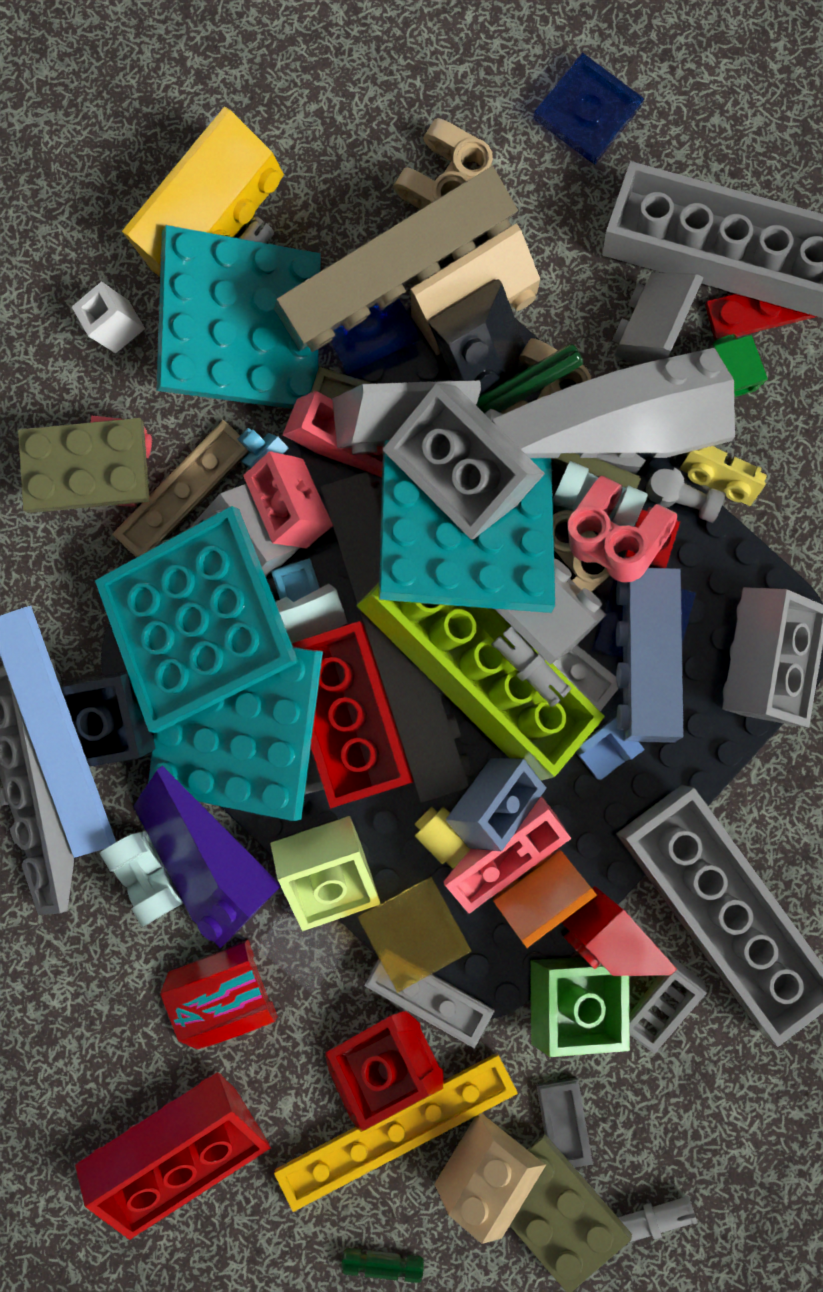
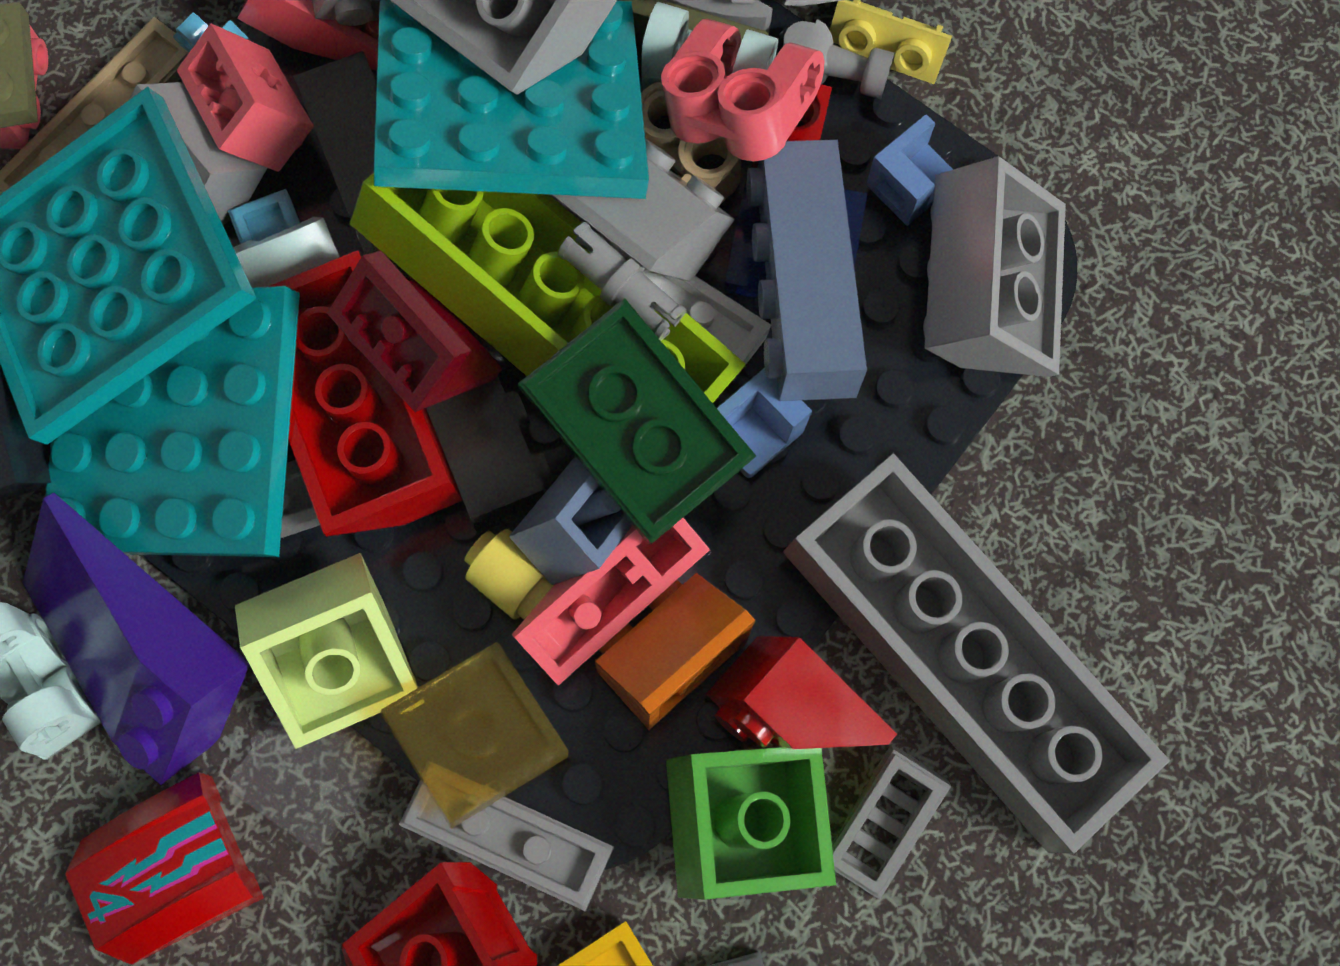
camera: 15 degrees left, 10 degrees down
none -> dark red bracket [327,251,502,412]
none -> dark green tile [518,298,756,545]
none -> medium blue panel [866,114,953,226]

